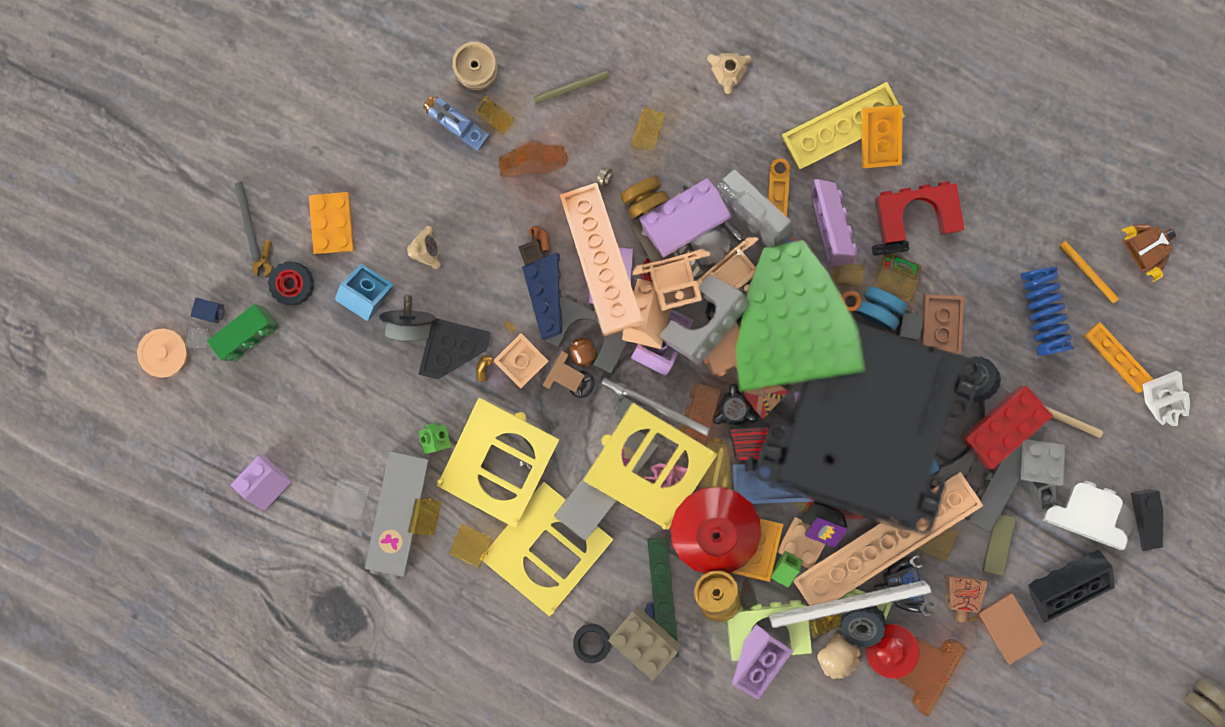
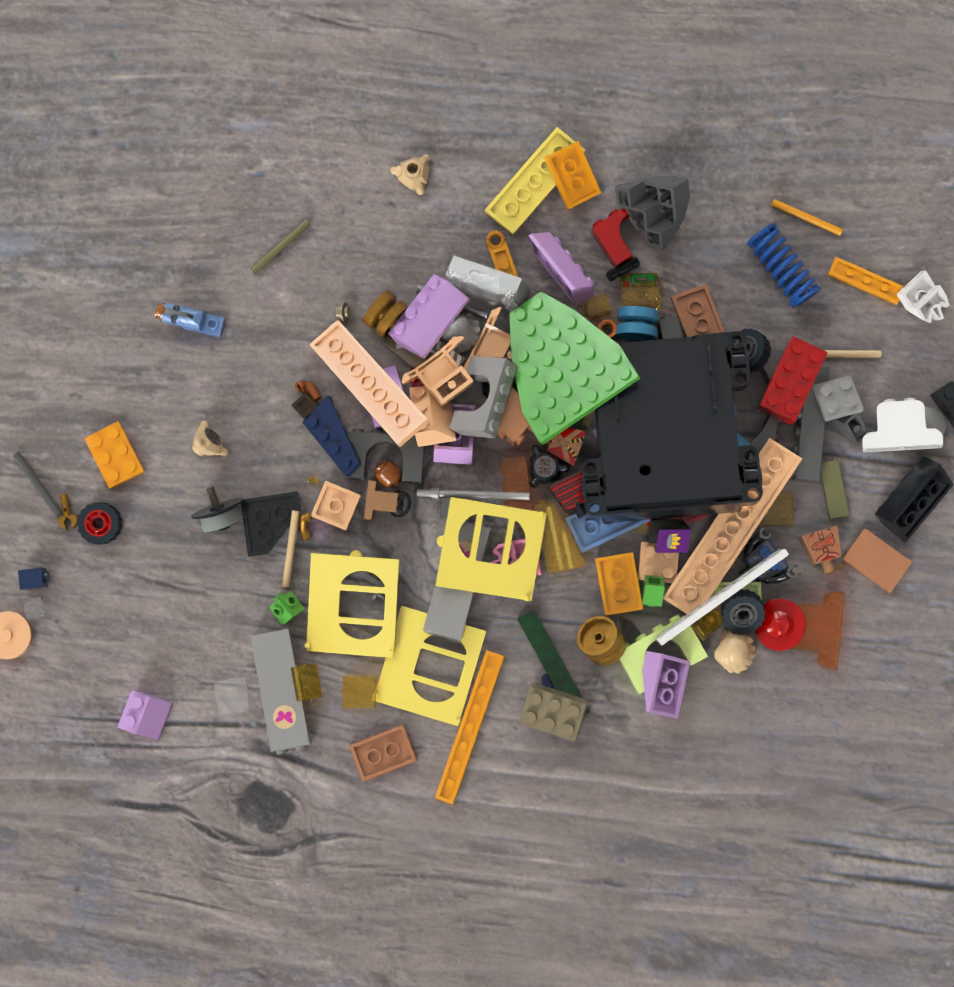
camera: 20 degrees left, 5 degrees down
green brick [206,304,278,362] -> none
dark azure slope [335,264,394,321] -> none
tan wheel [452,42,498,91] -> none
clear yellow slope [474,96,515,135] -> none
clear orange brick [499,141,568,177] -> none
black tyre [573,623,611,664] -> none
clear yellow panel [631,107,666,151] -> none
red dish [670,487,761,574] -> none
dark orange torso [1121,224,1176,282] -> none
none -> tan bar [282,510,300,587]
none -> nougat tile [349,724,417,782]
none -> light orange tile [435,650,505,804]
none -> dark grey brick [615,176,690,250]

